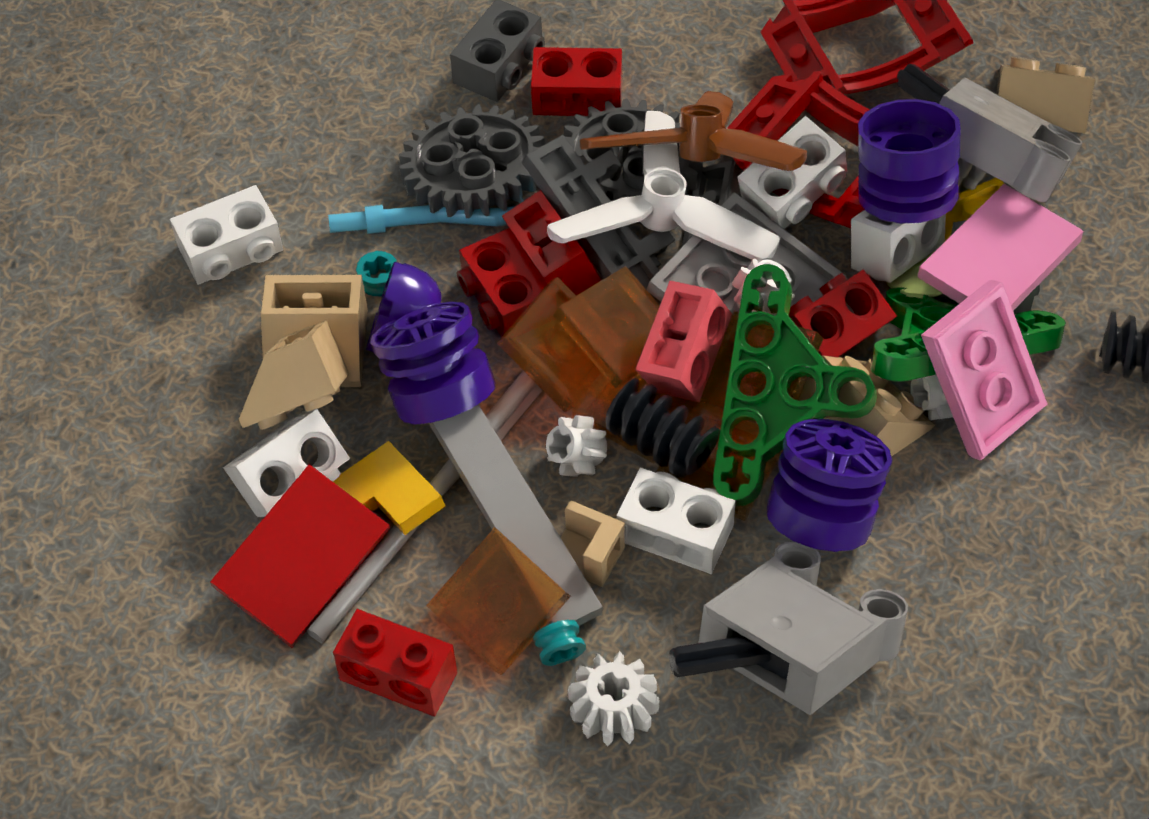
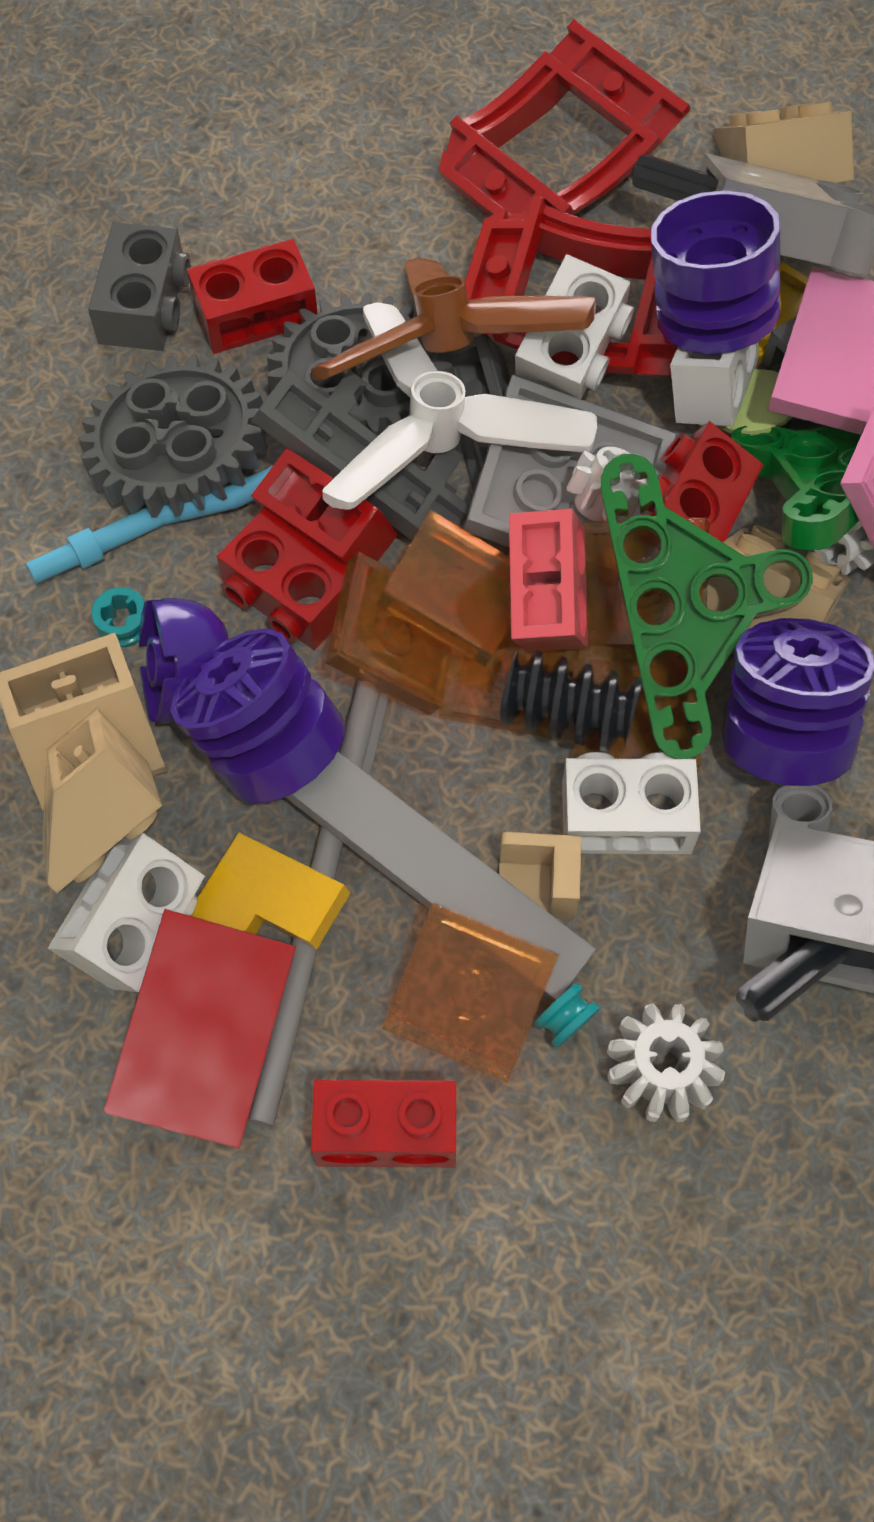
camera: 25 degrees left, 10 degrees up
white gear [546,415,607,477] -> none

